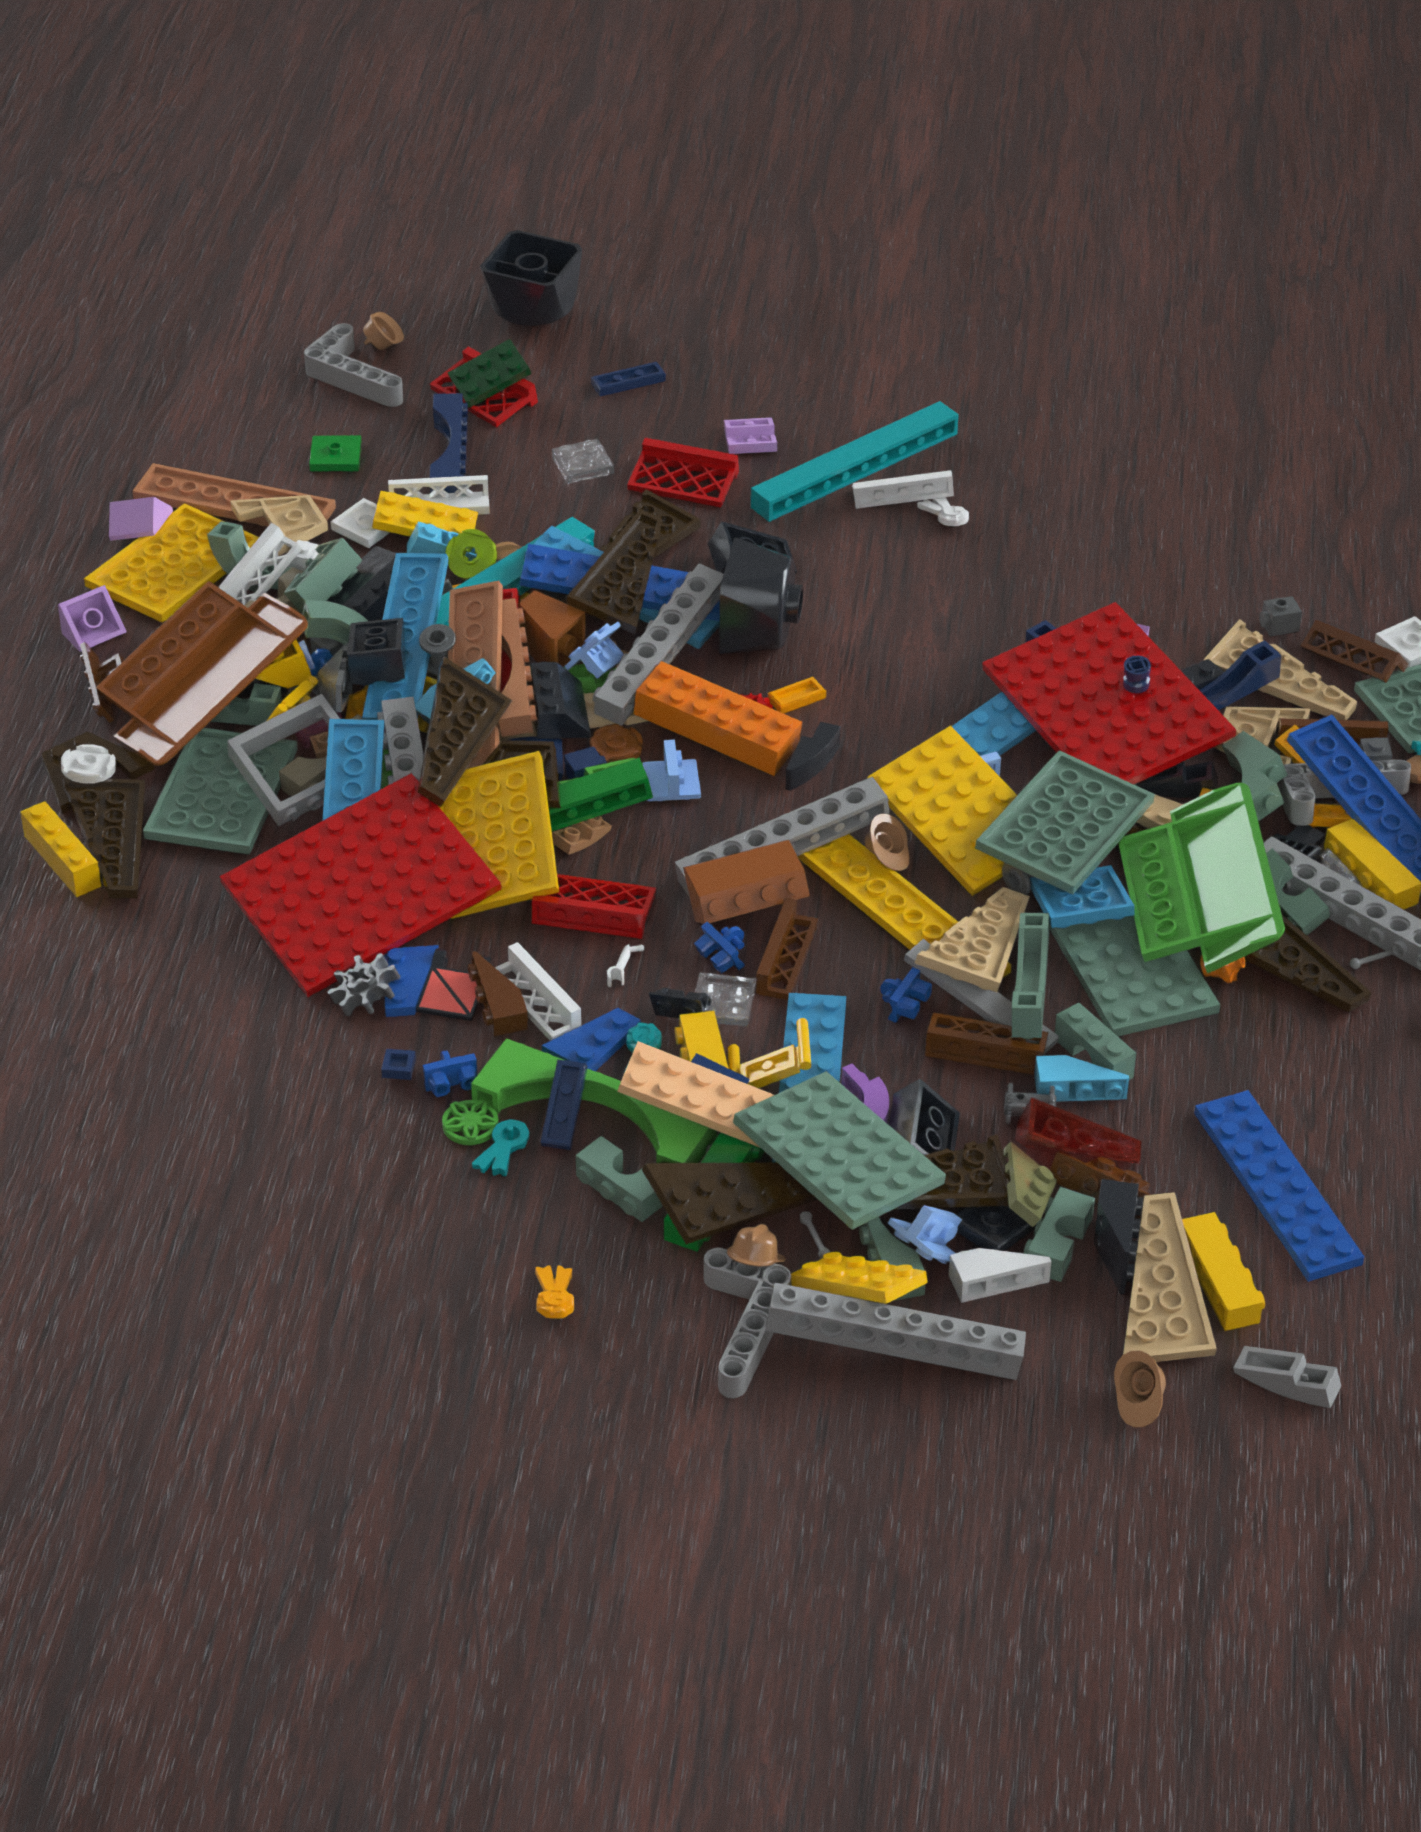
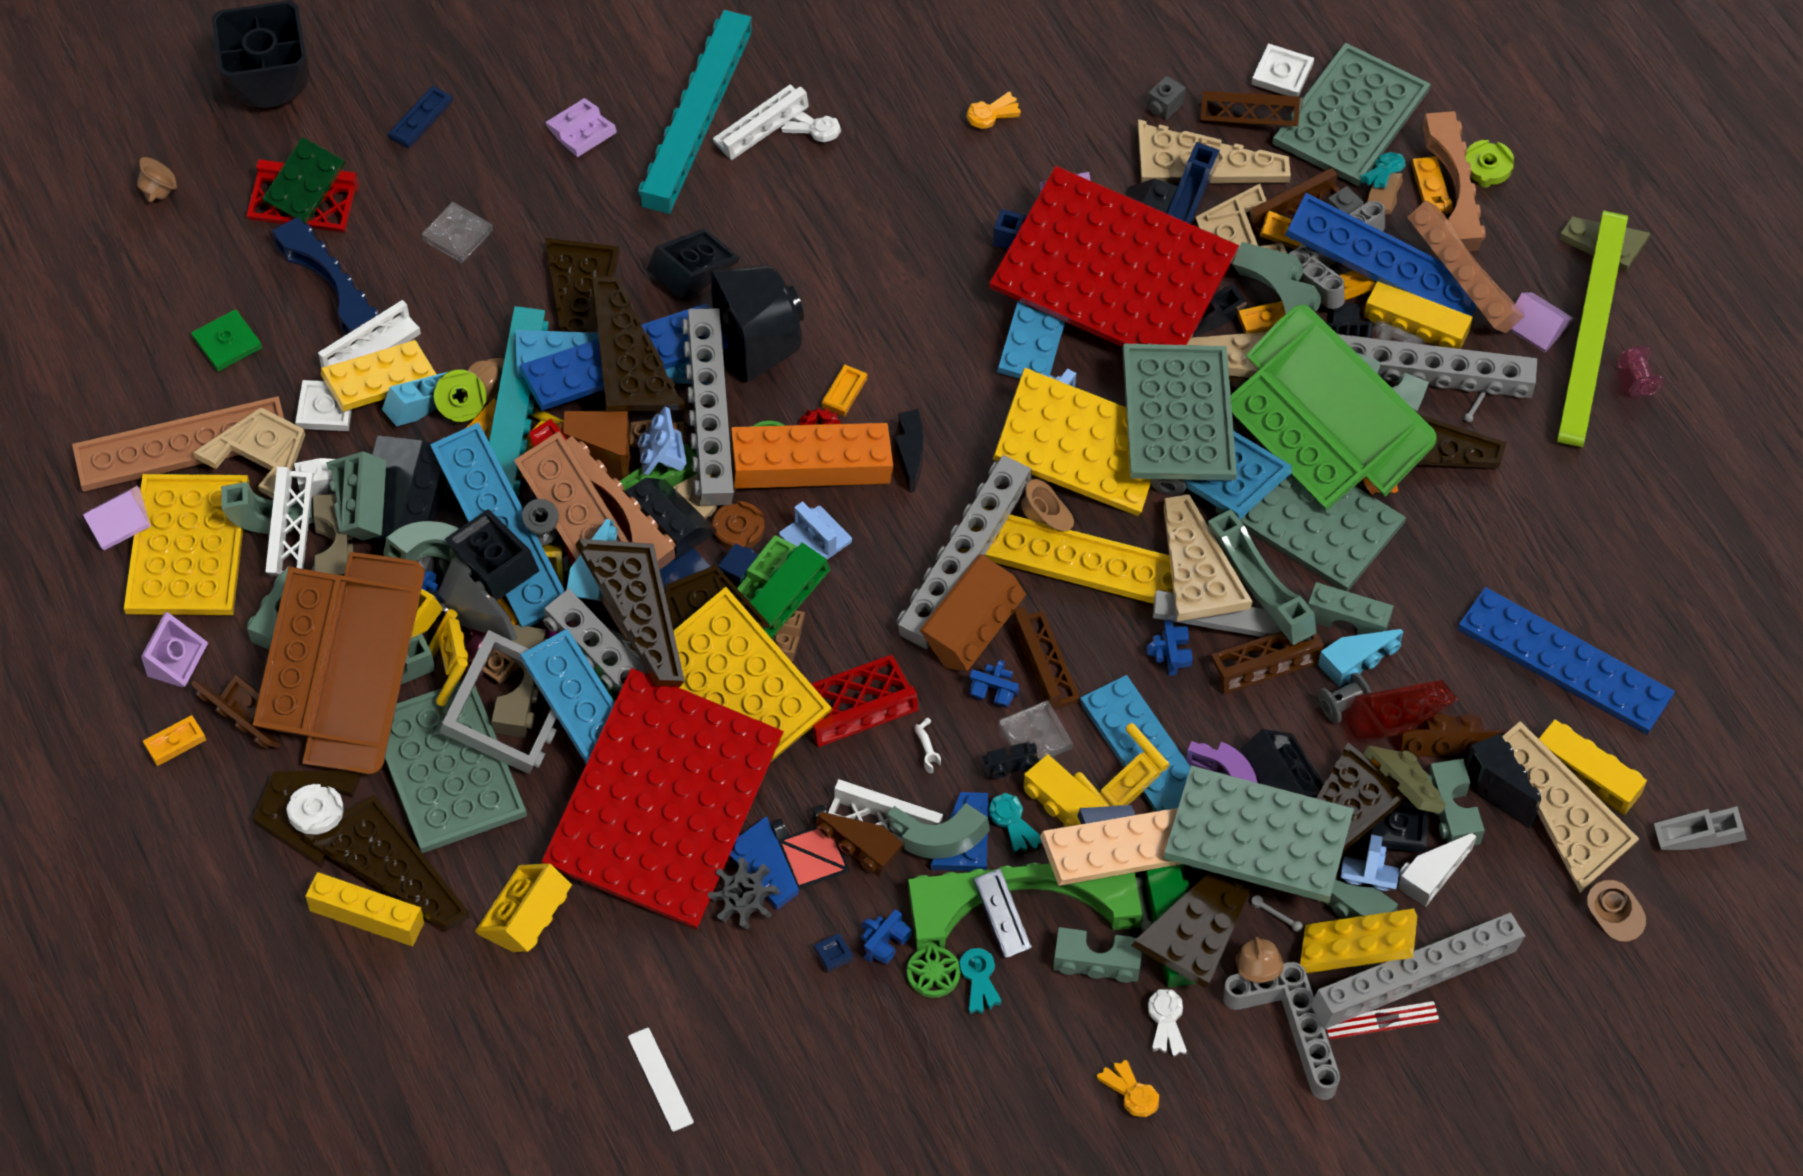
camera: 35 degrees left, 15 degrees up
light grey beam [304,323,403,407] -> none
red fence [627,438,739,507] -> none
dark blue wheel [1123,656,1151,693] -> none
none -> light orange plate [143,715,206,766]
none -> yellow slope [475,864,572,952]
none -> white sticker [628,1028,693,1131]
none -> sand green arch [888,803,990,859]
none -> light orange piece [966,92,1021,129]
none -> white piece [1148,989,1187,1057]
none -> sticker [1327,1001,1439,1039]

